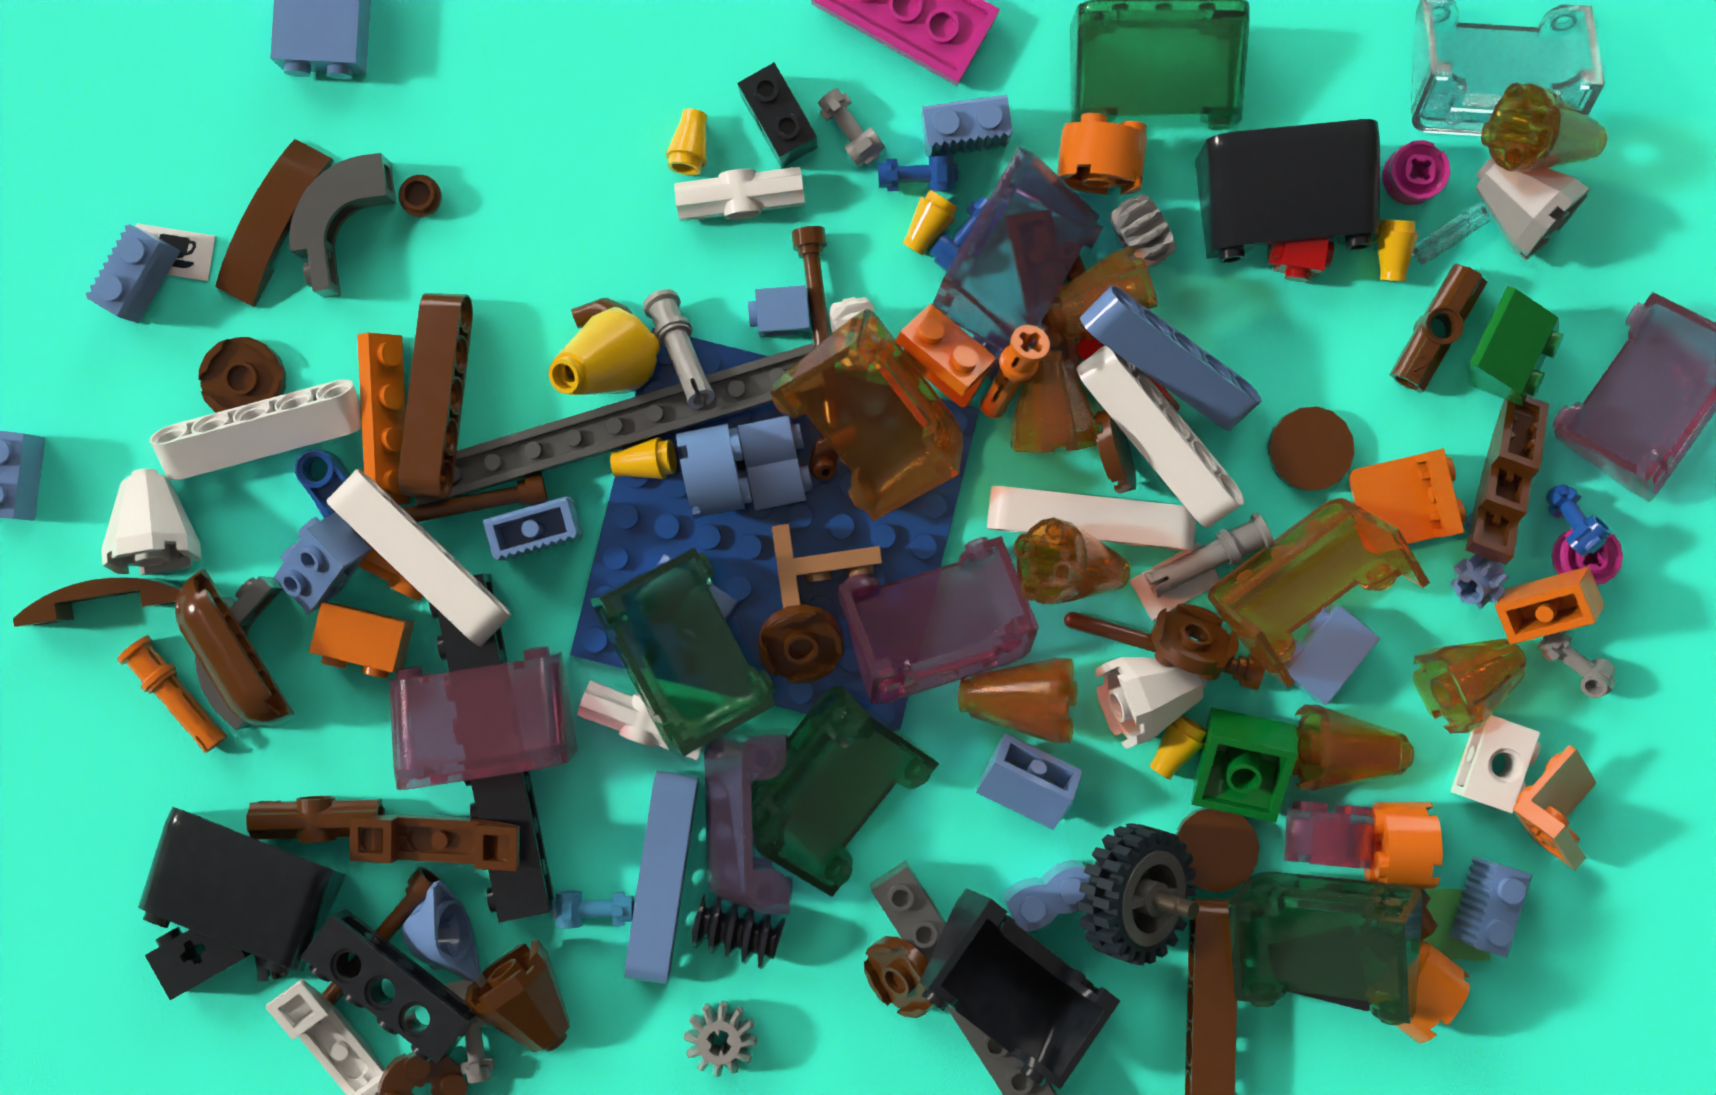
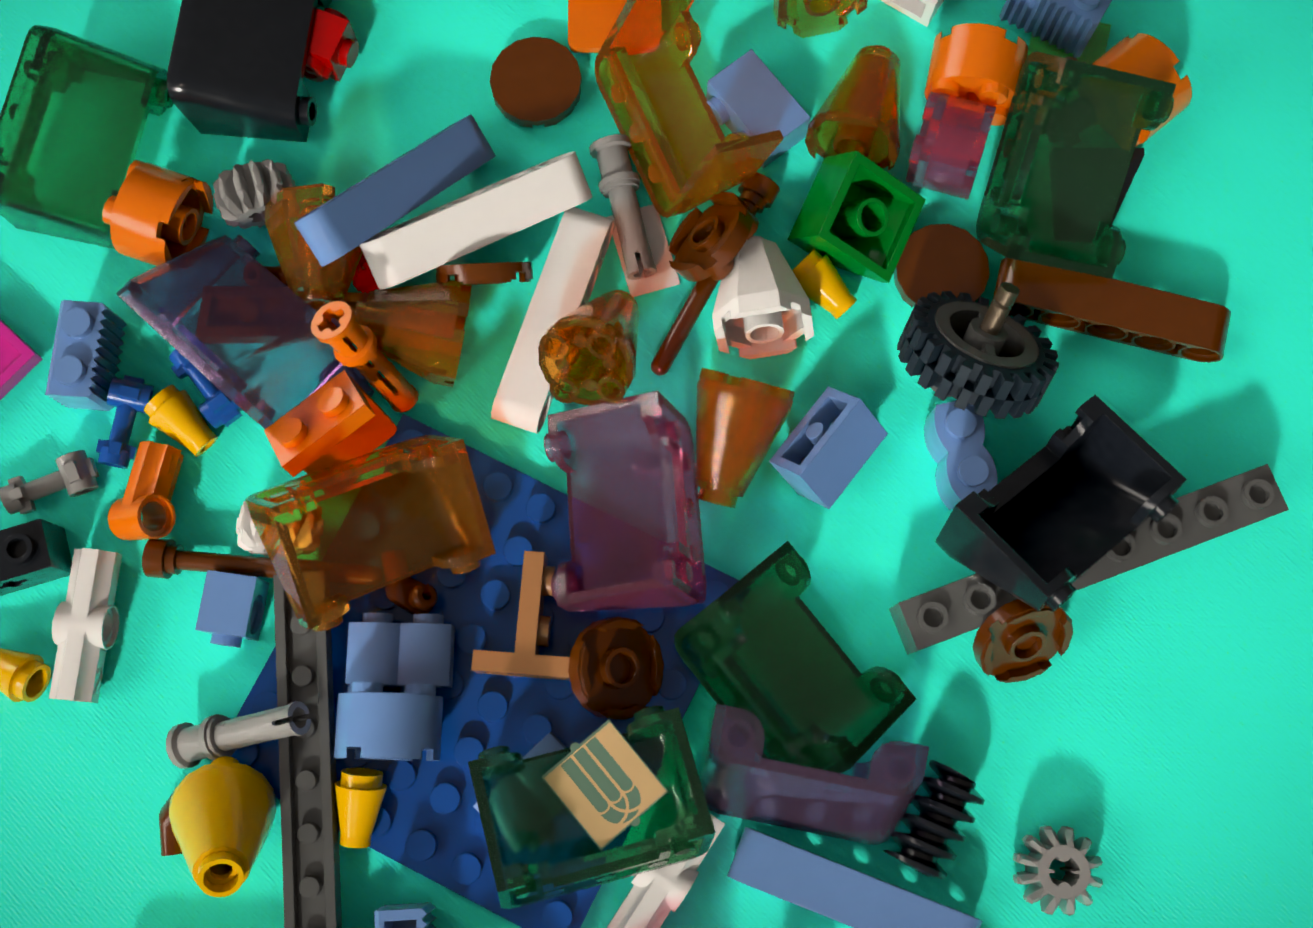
camera: 75 degrees left, 10 degrees down
none -> orange piece [108,441,184,541]
none -> piece [541,719,669,850]

